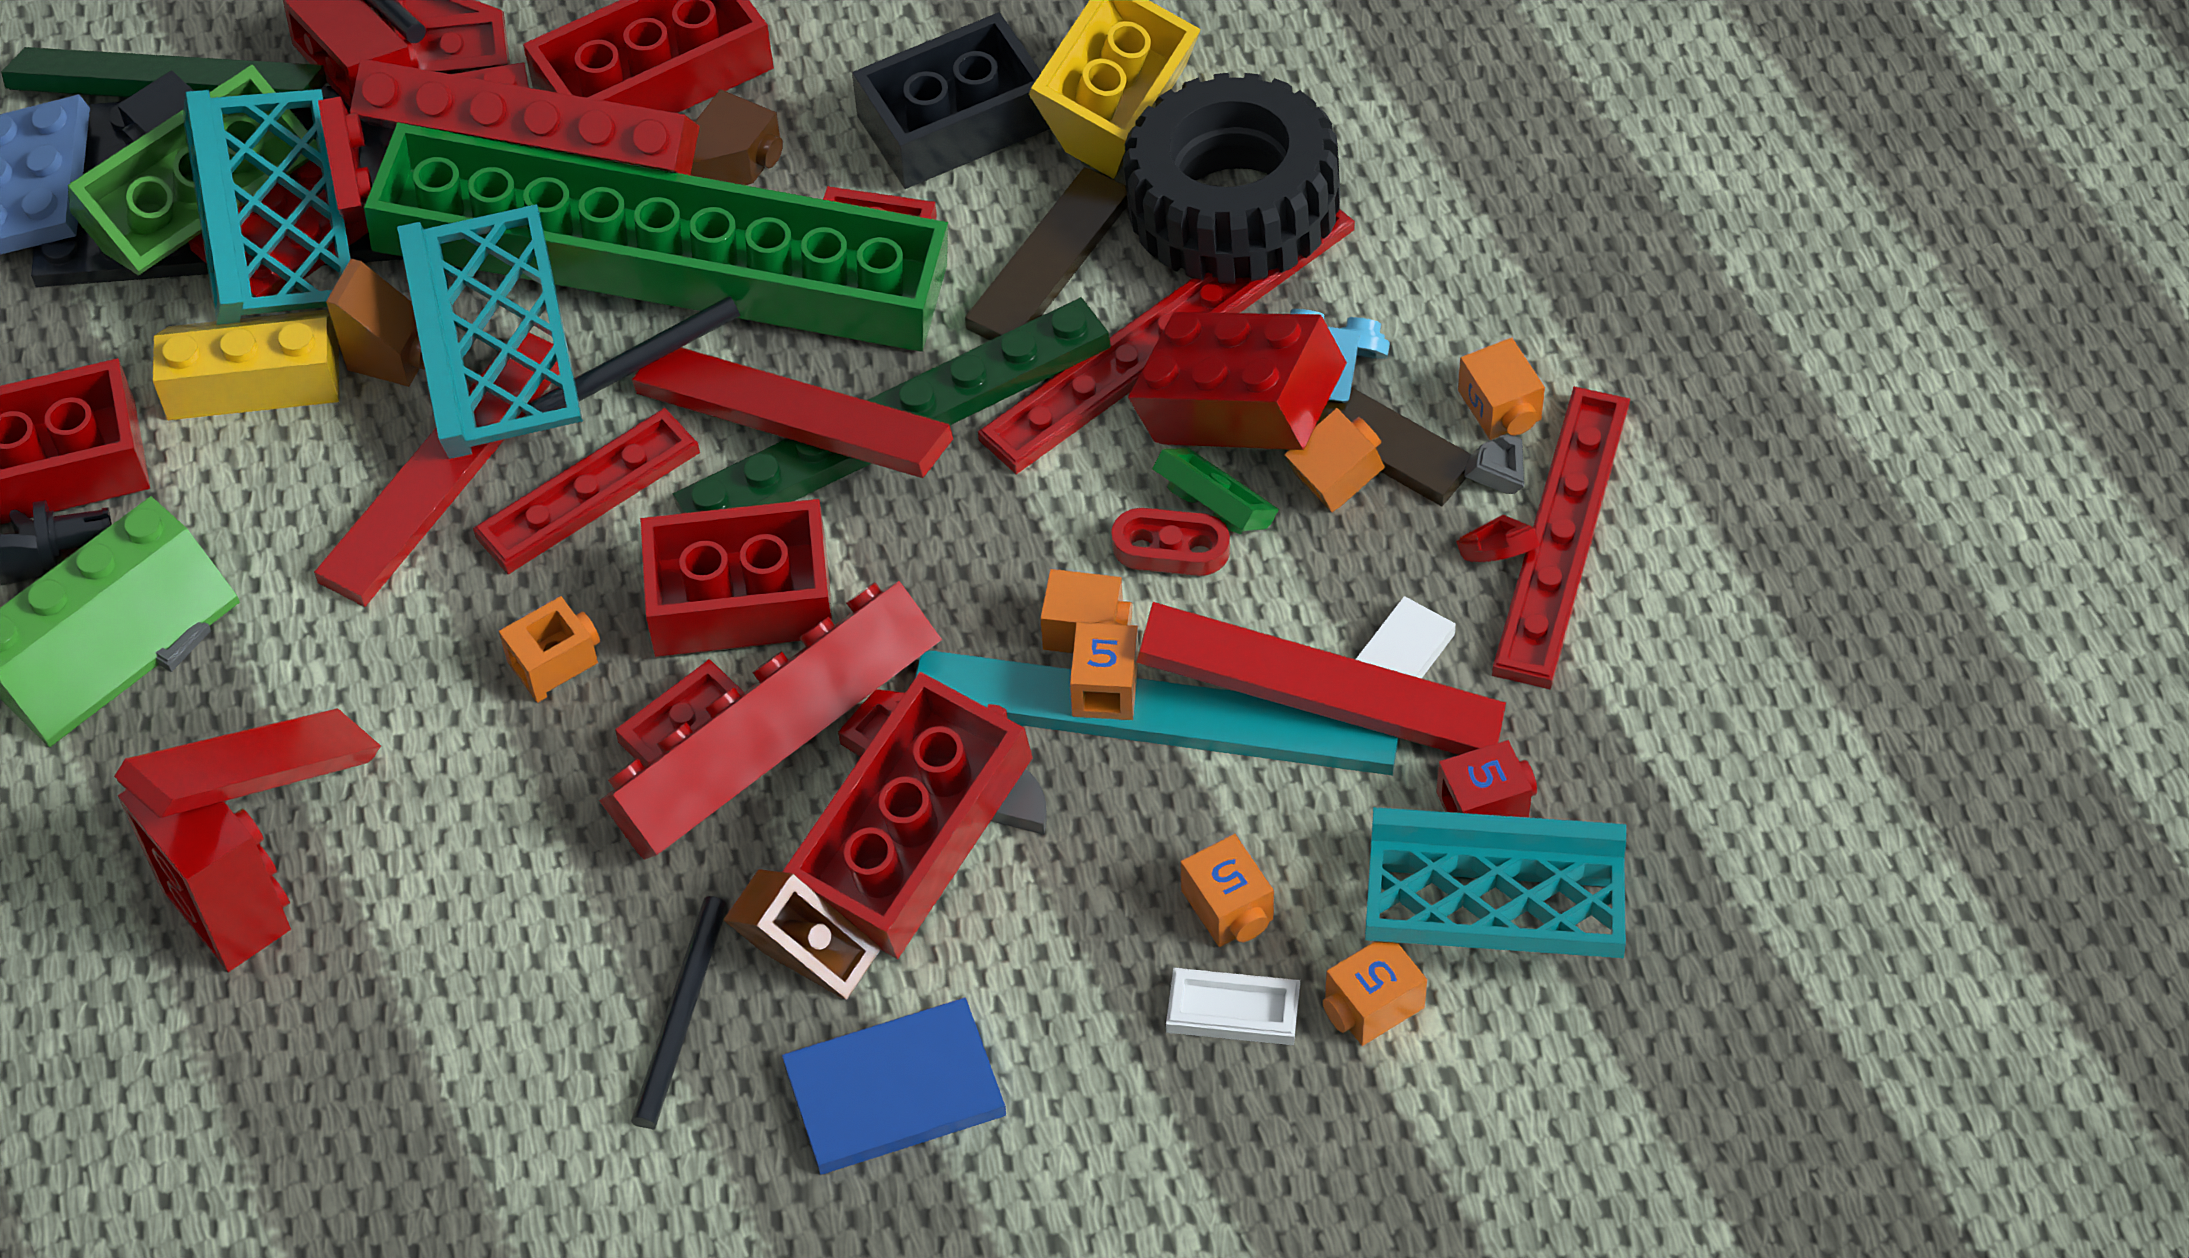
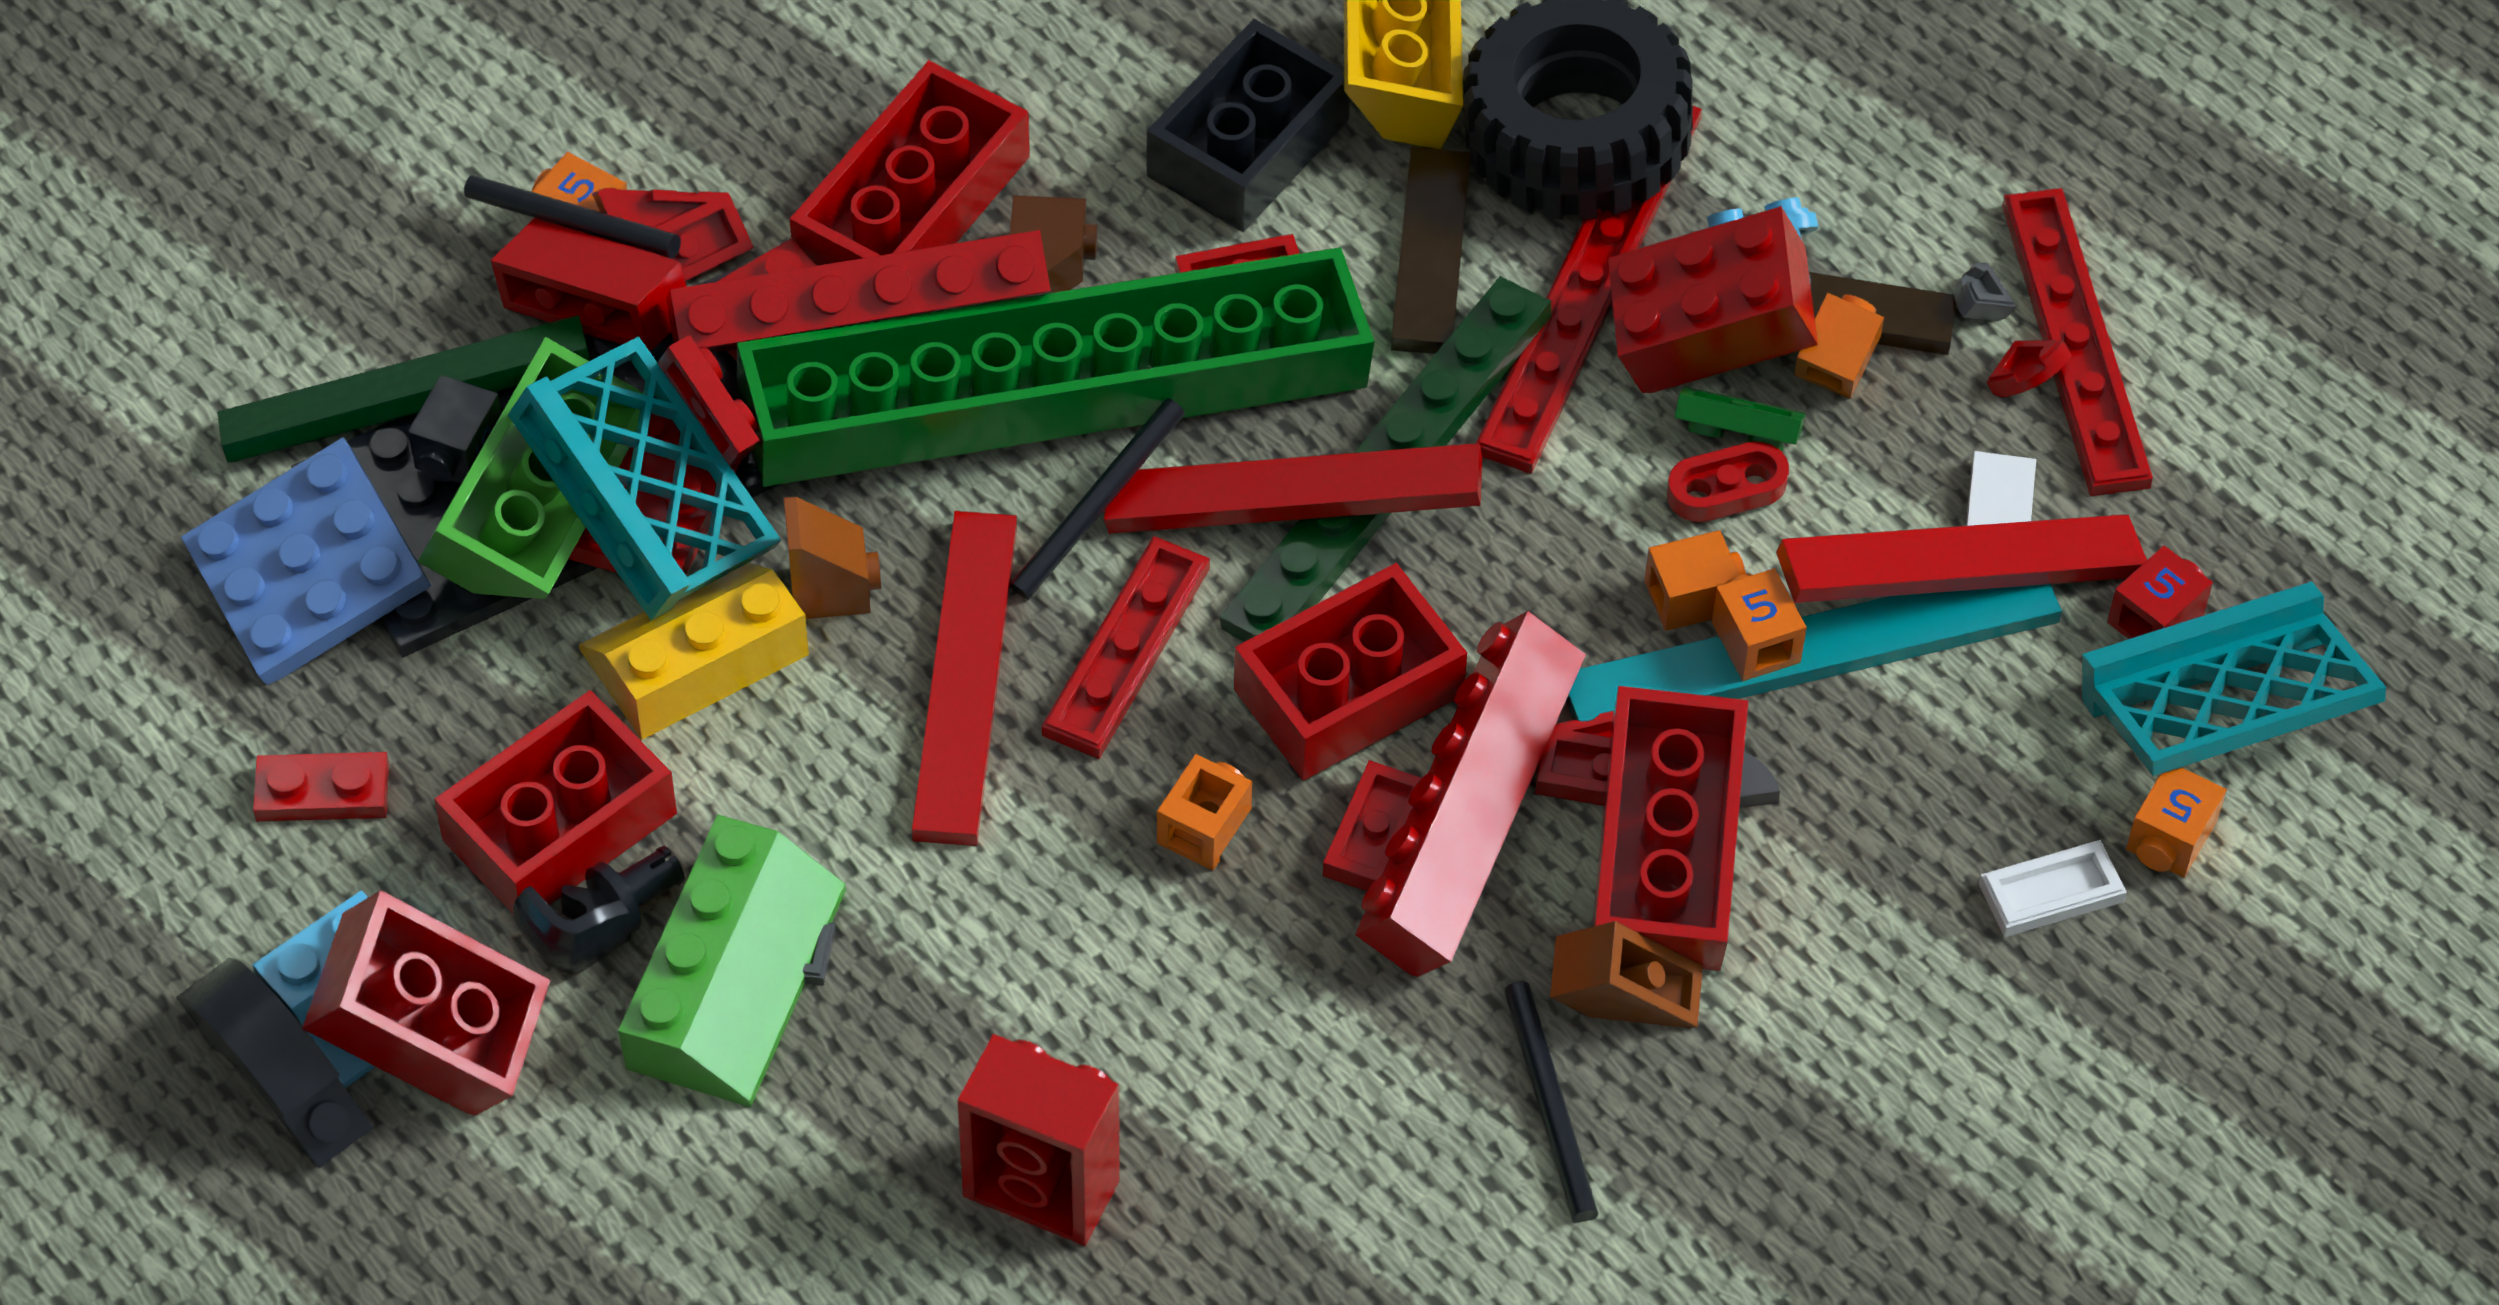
camera: 30 degrees left, 0 degrees up
red tile [114,708,381,818] -> none
teal fence [397,204,583,459] -> none
blue tile [782,997,1006,1175] -> none
orange brick [1181,834,1274,947] -> none
orange brick [1458,337,1545,440] -> none

